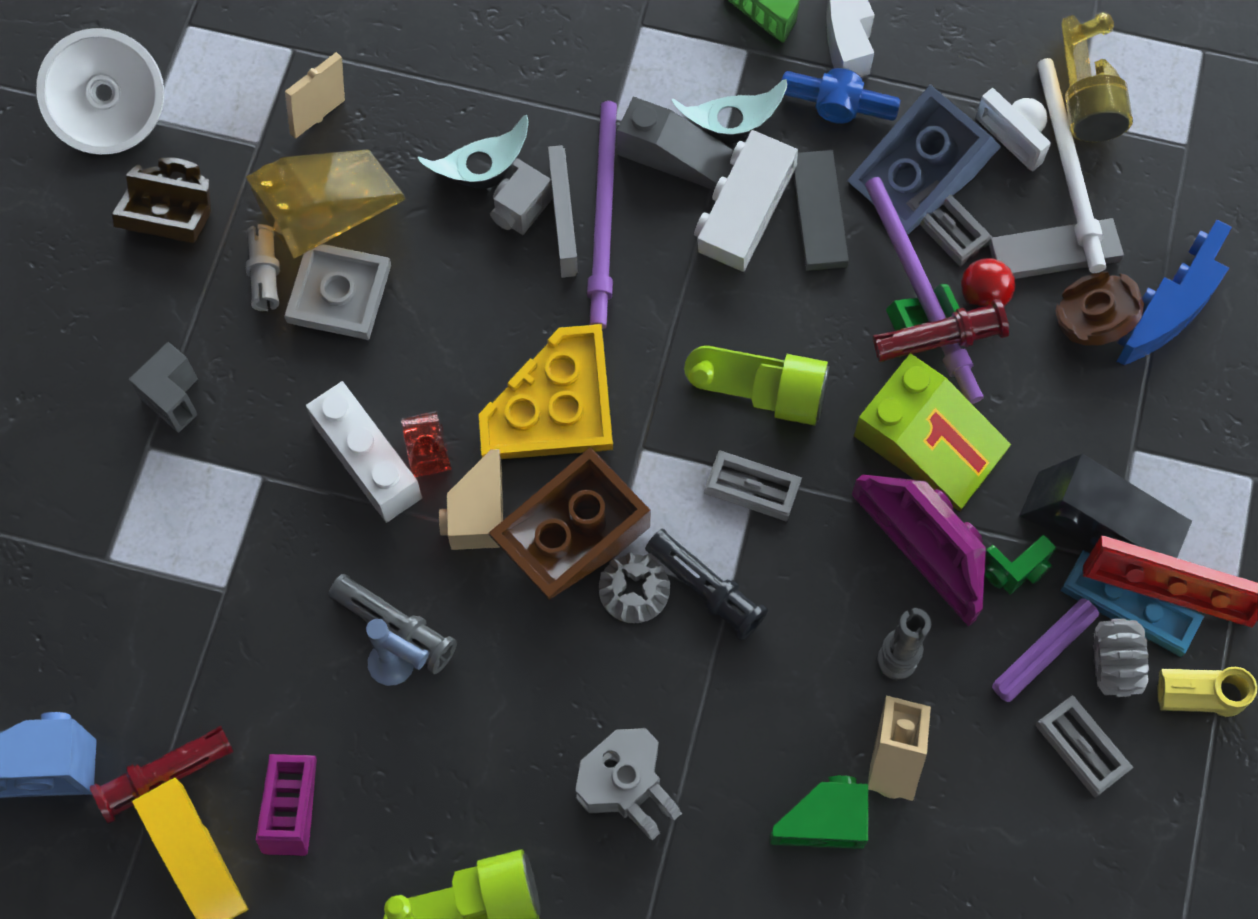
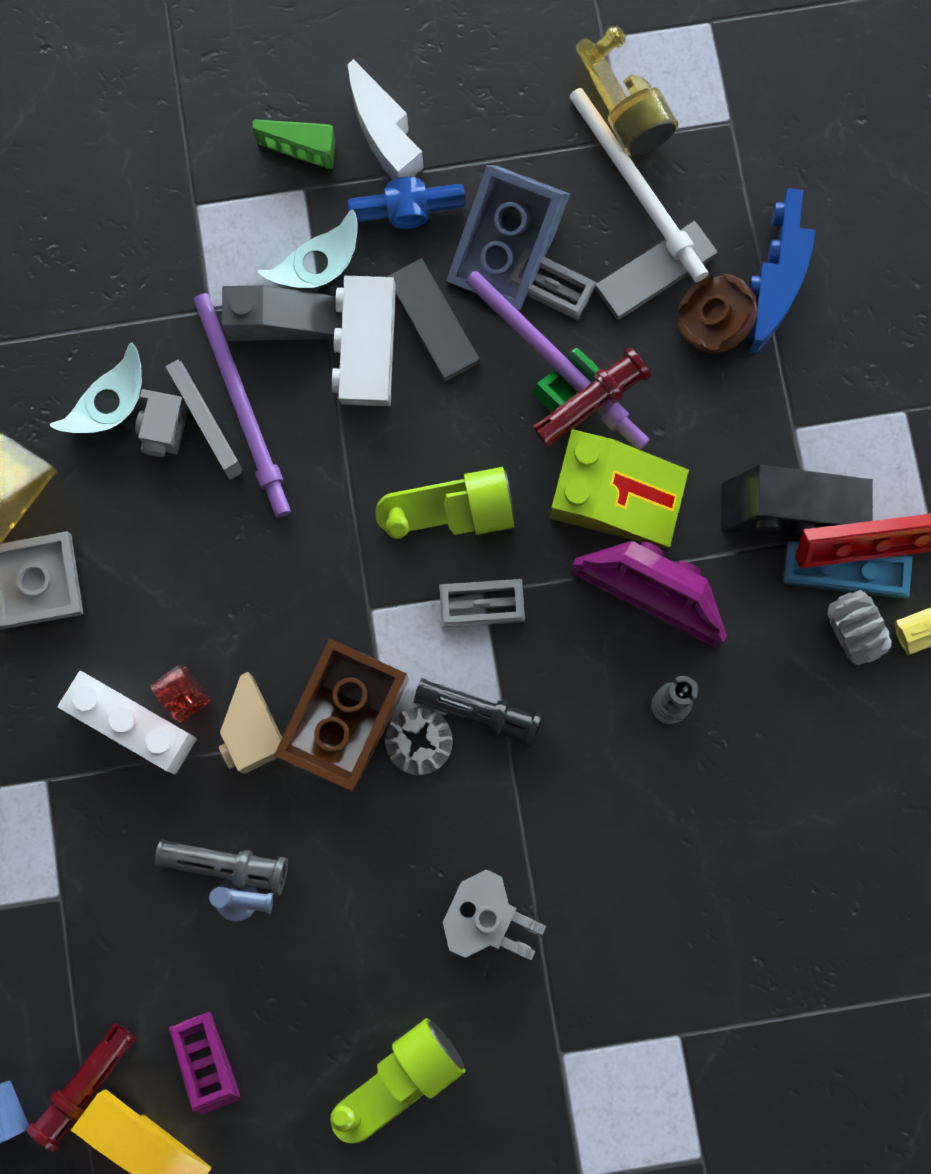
camera: 20 degrees left, 10 degrees up
yellow plate [479,324,613,459] -> none
green slope [770,775,868,849] -> none
tan slope [868,695,931,801] -> none
red piece [961,258,1015,307] -> none
white tile [976,88,1051,171] -> none
green bracket [984,535,1056,595] -> none
medium lavender axle [992,598,1099,702] -> none
light grey tile [1035,695,1133,798] -> none

